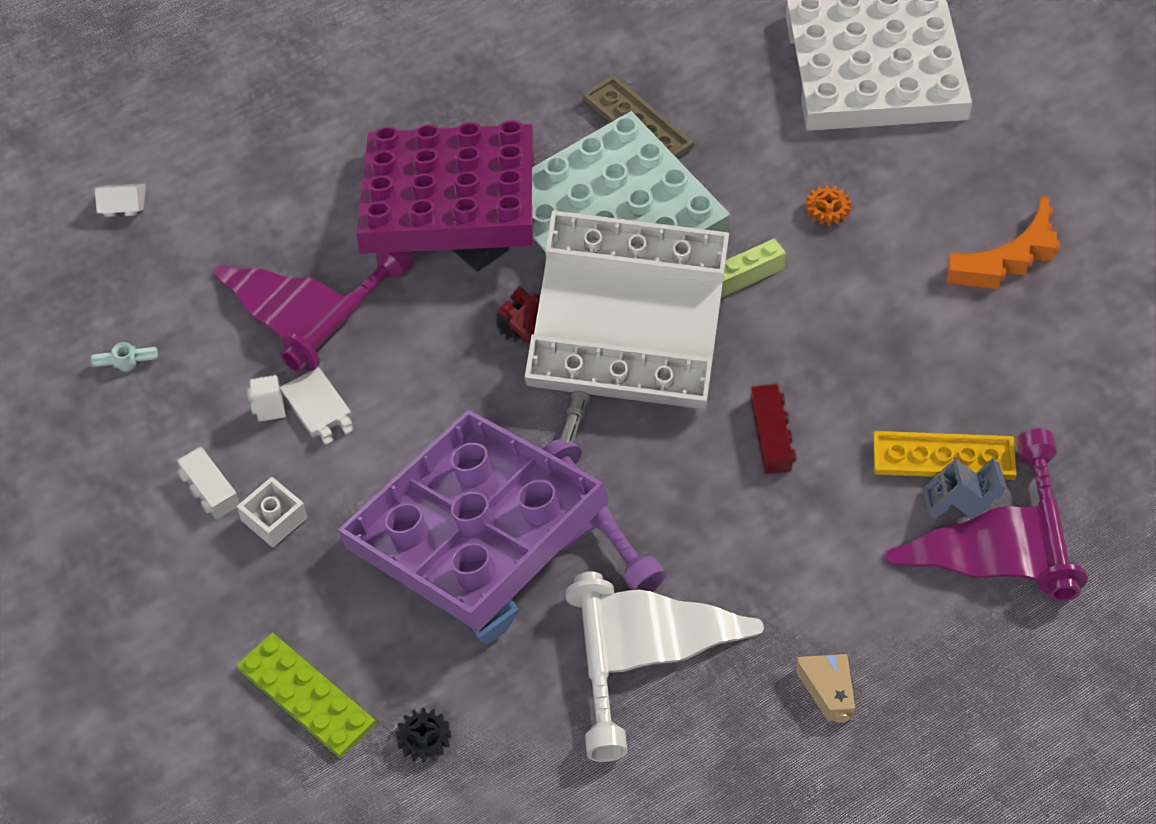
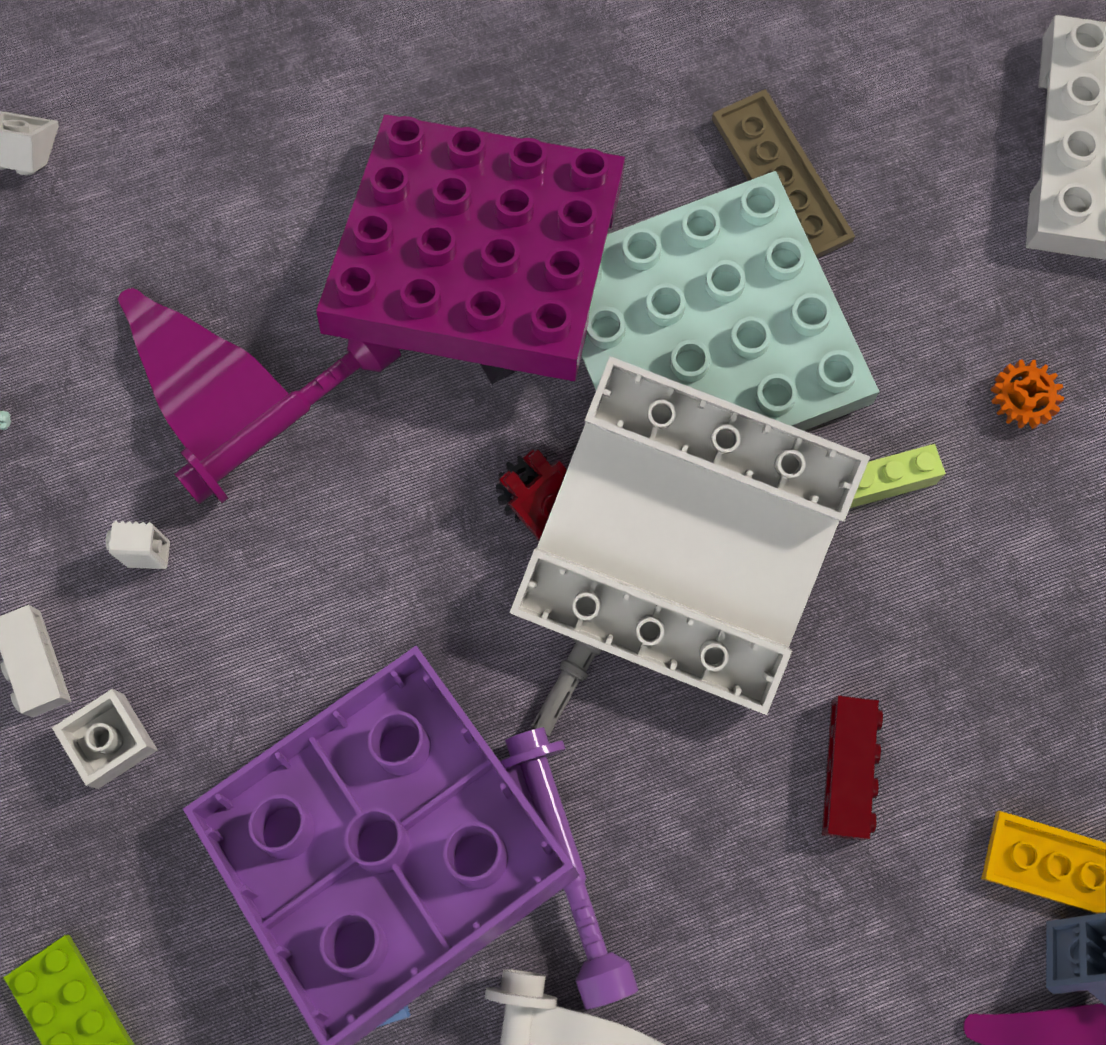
camera: 10 degrees right, 20 degrees up
white tile [280,367,354,445] -> none

